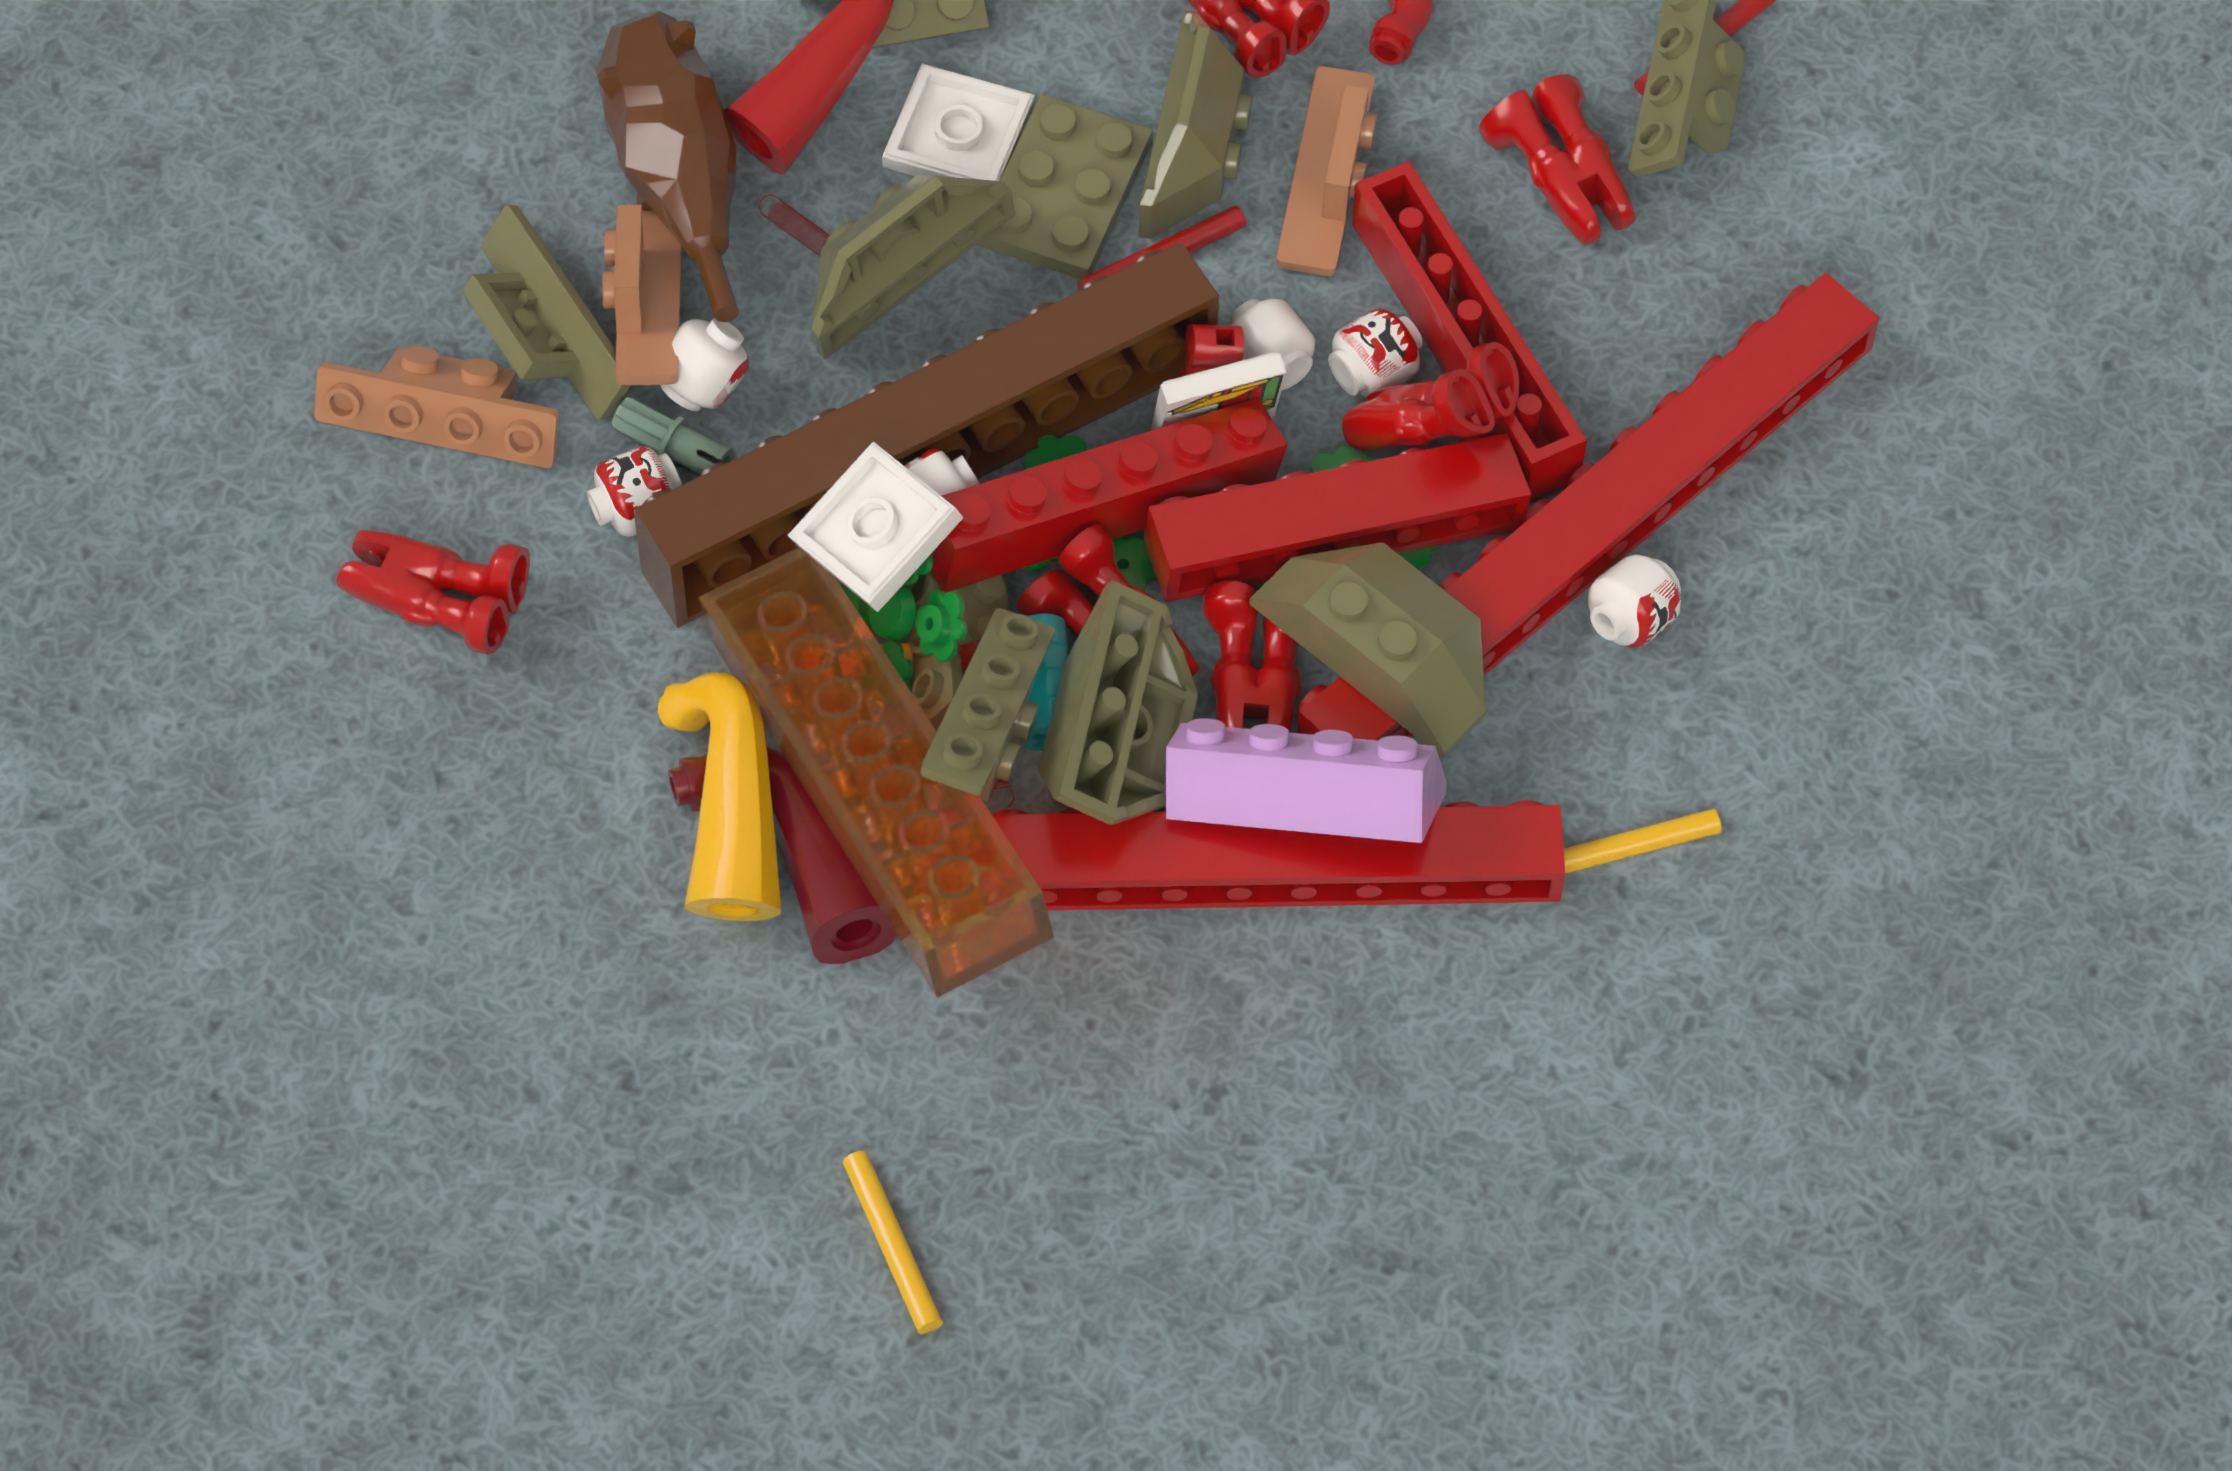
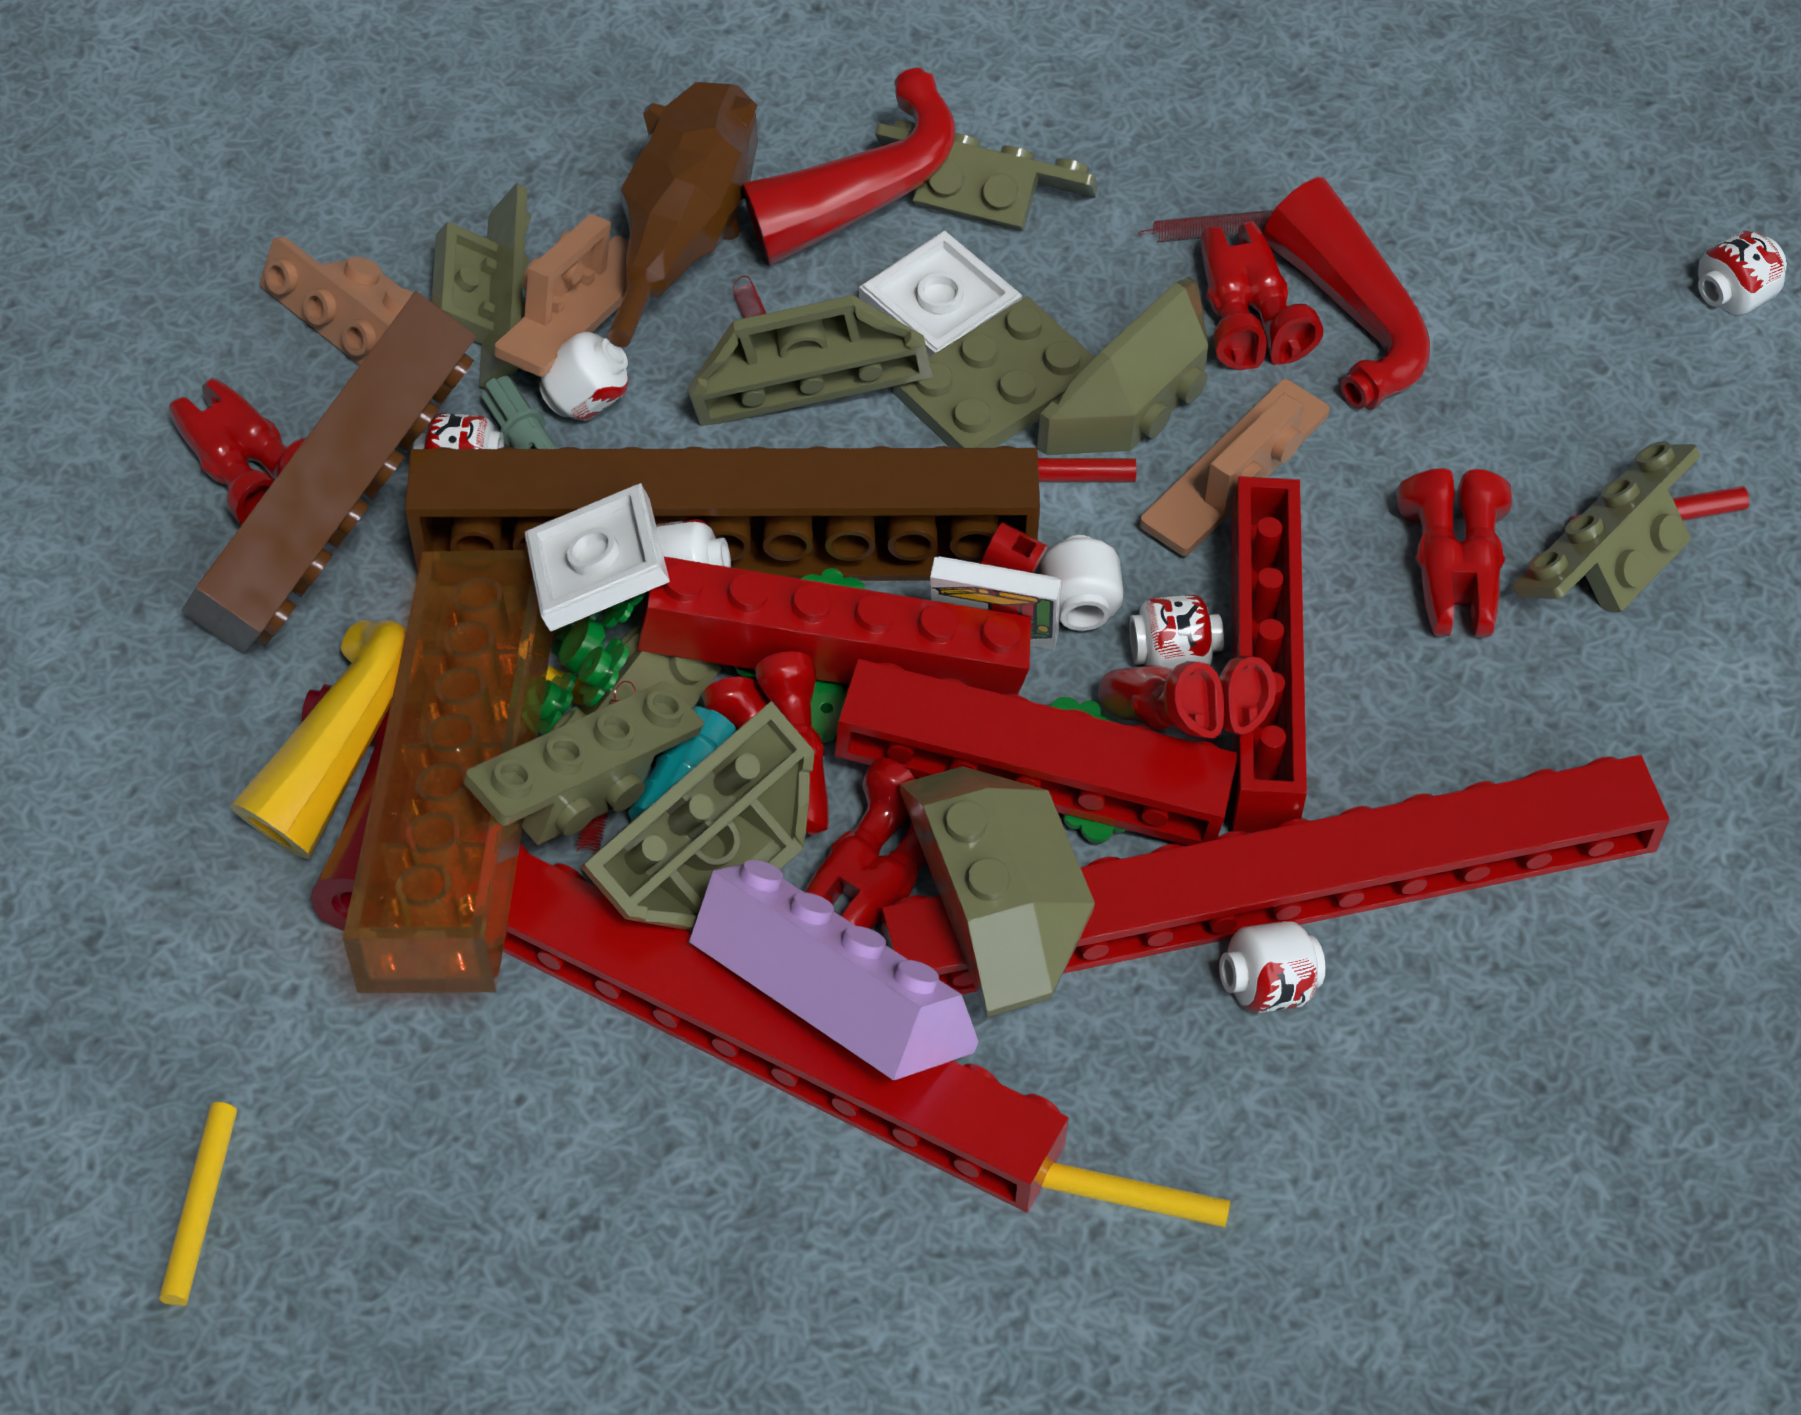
camera: 30 degrees right, 5 degrees down
none -> reddish brown brick [181,291,477,654]

